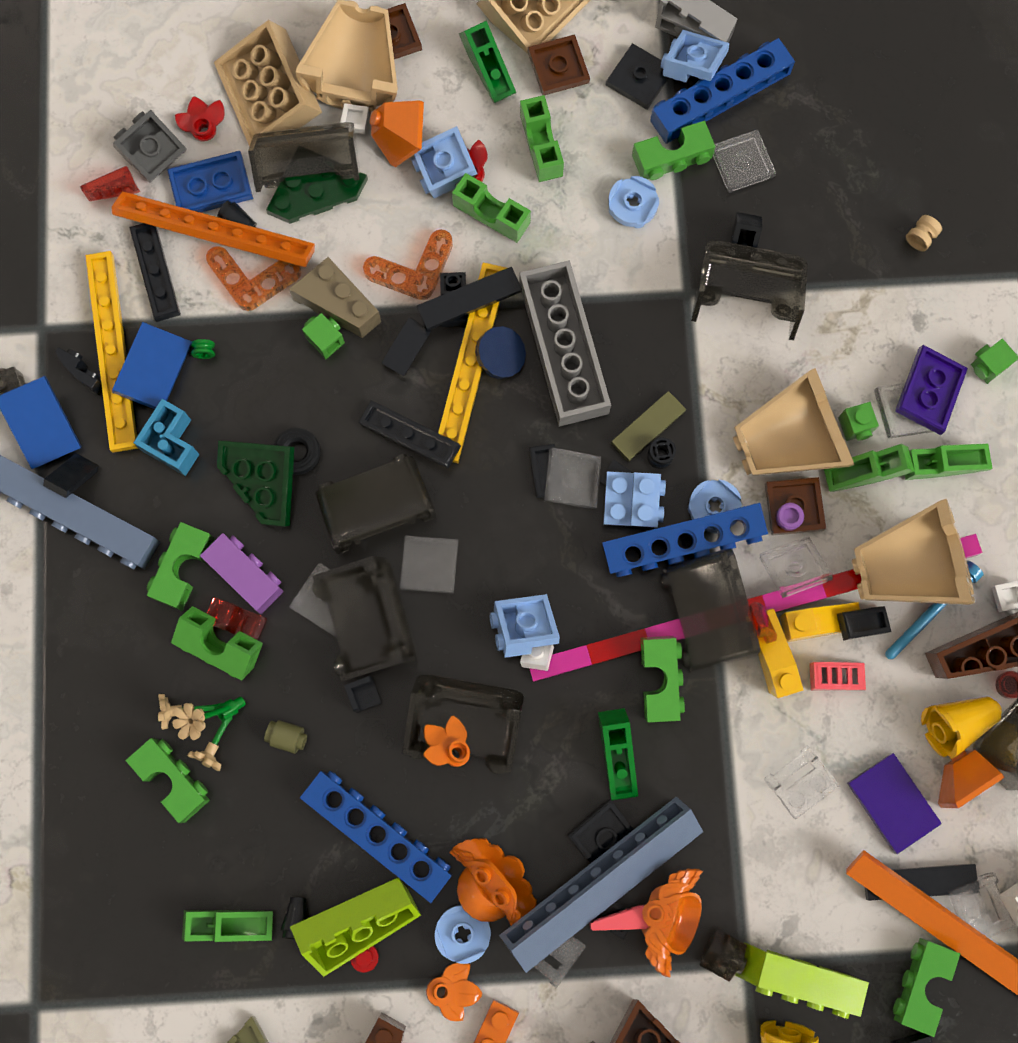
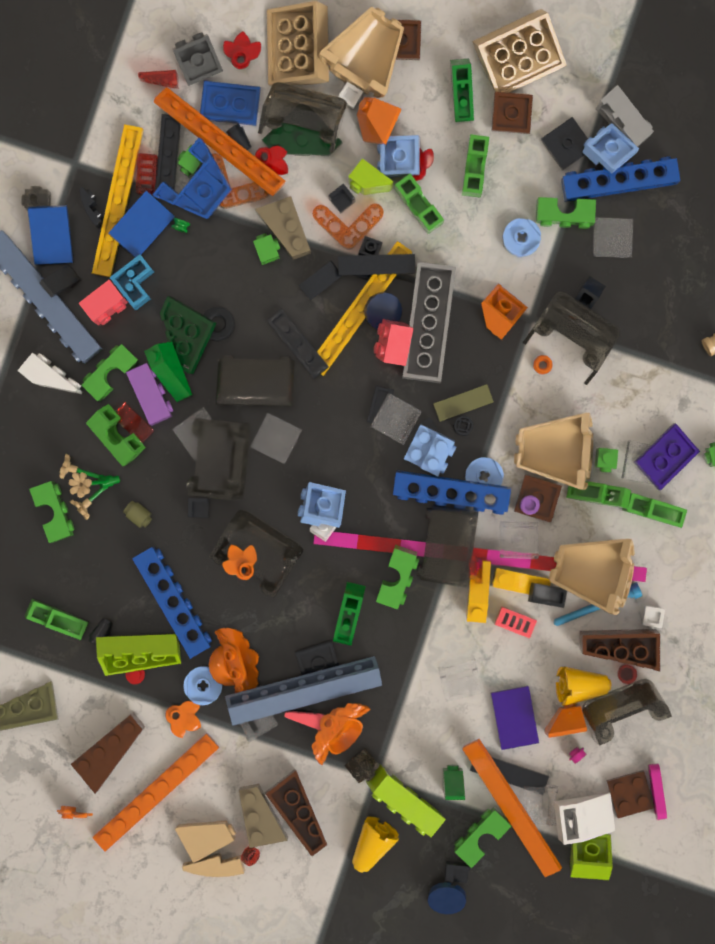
camera: 30 degrees right, 10 degrees up
none -> white slope [18,353,83,394]
none -> coral brick [79,280,128,326]
none -> clear red slope [136,153,158,195]
none -> green slope [144,342,192,402]
none -> blue wing [152,137,232,219]
none -> bright green brick [178,145,203,177]
none -> red plate [255,146,288,175]
none -> black panel [328,183,355,214]
none -> lime slope [348,158,393,195]
none -> coral brick [374,319,413,366]
none -> green slope [443,765,465,800]
none -> orange slope [481,283,528,340]
none -> orange plate [533,355,553,374]
none -> dark pink plate [569,747,587,764]

